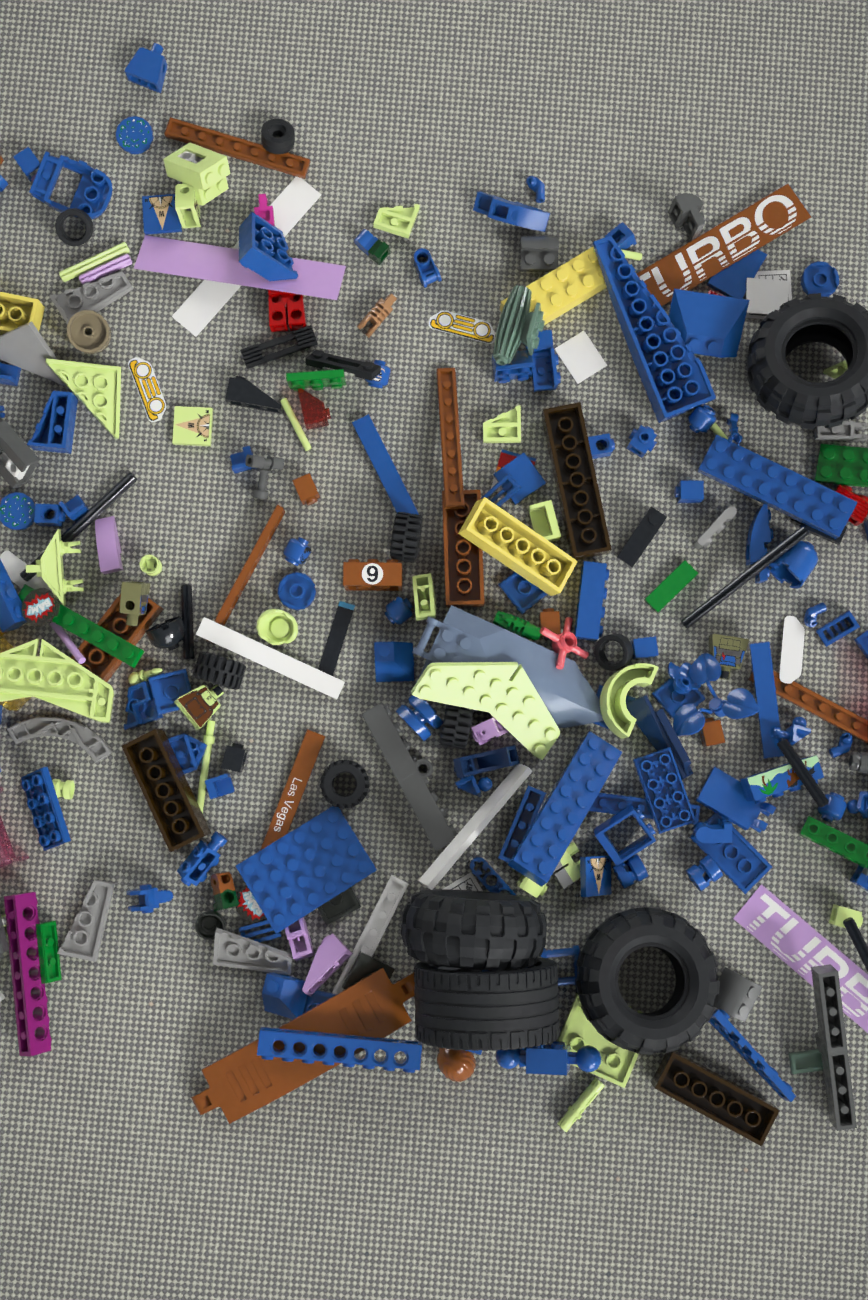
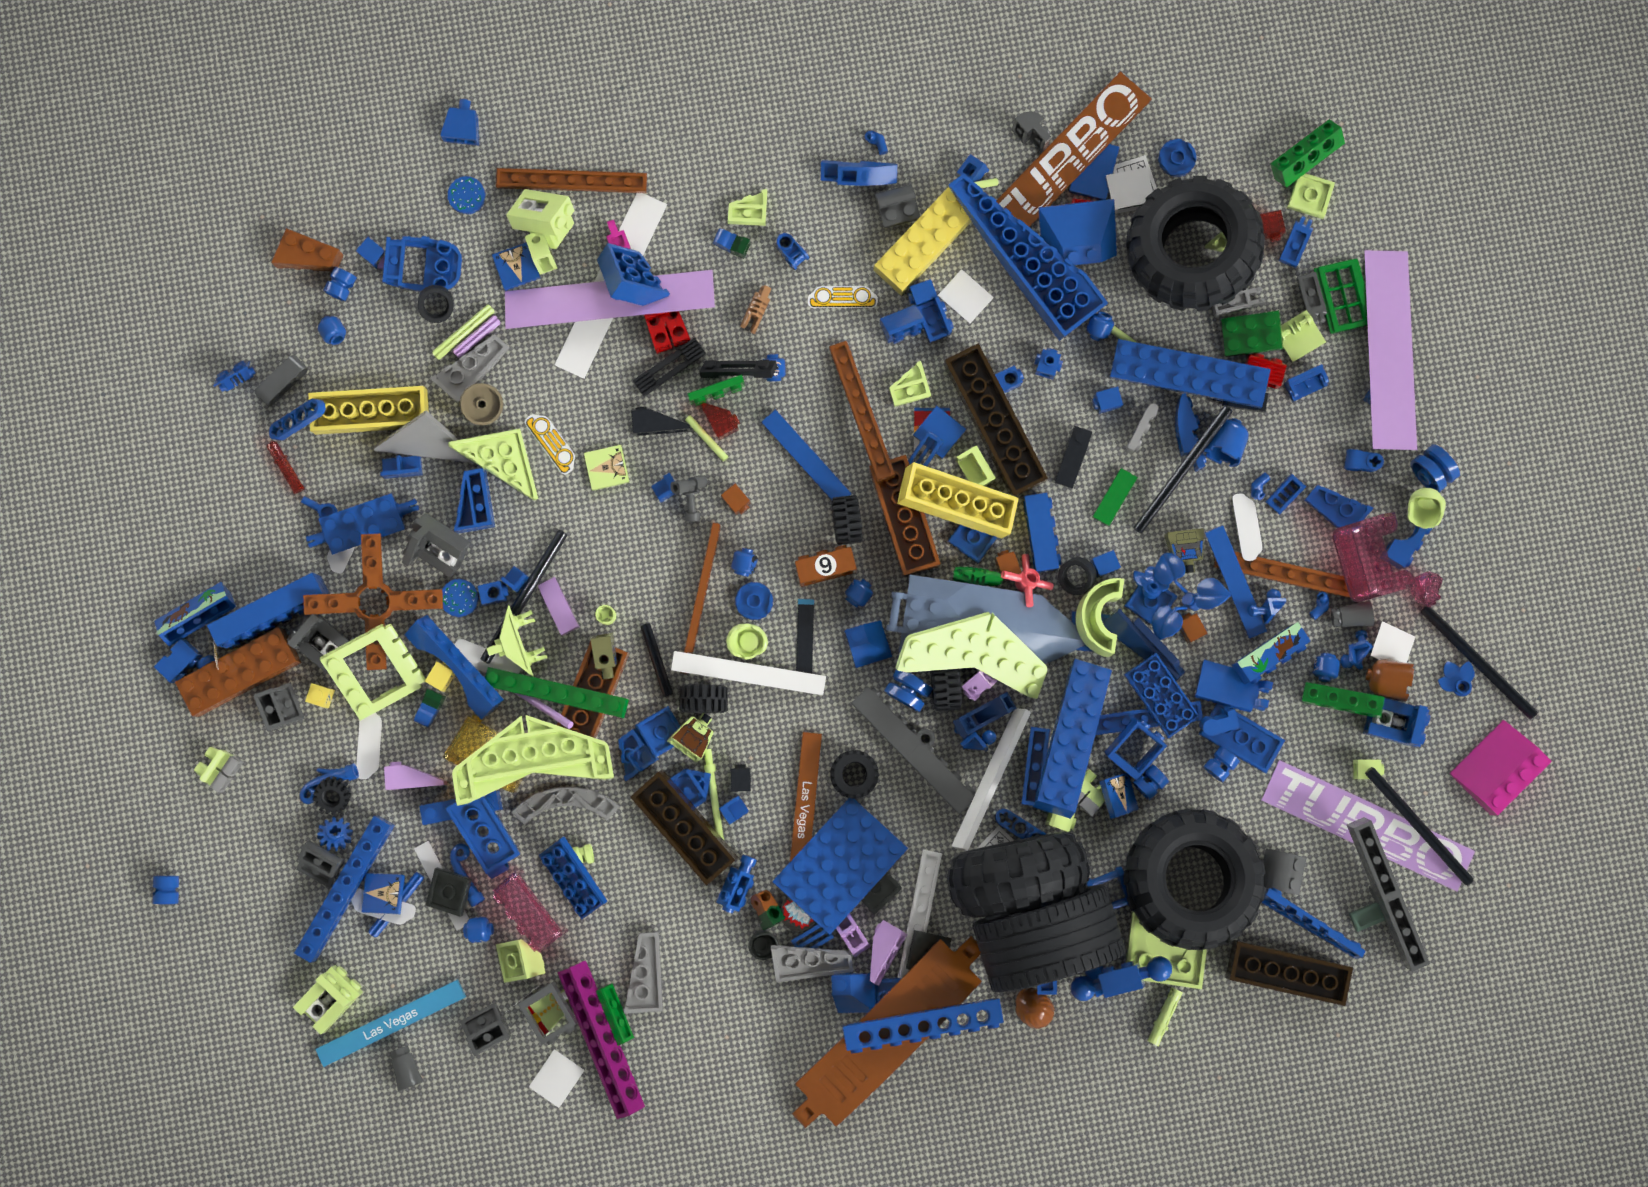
camera: 15 degrees left, 0 degrees up
tile [22,588,60,627] -> none
blue hinge [126,884,174,913] -> none
yellowish green bar [128,668,162,686] -> none
black cylinder [145,616,186,651] -> none
black tyre [261,119,295,154] -> none
yellowish green slope [412,573,436,621] -> none
sand green plate [493,285,545,366] -> none
blue piece [726,412,743,446] -> none
black axle [777,739,829,807] -> none

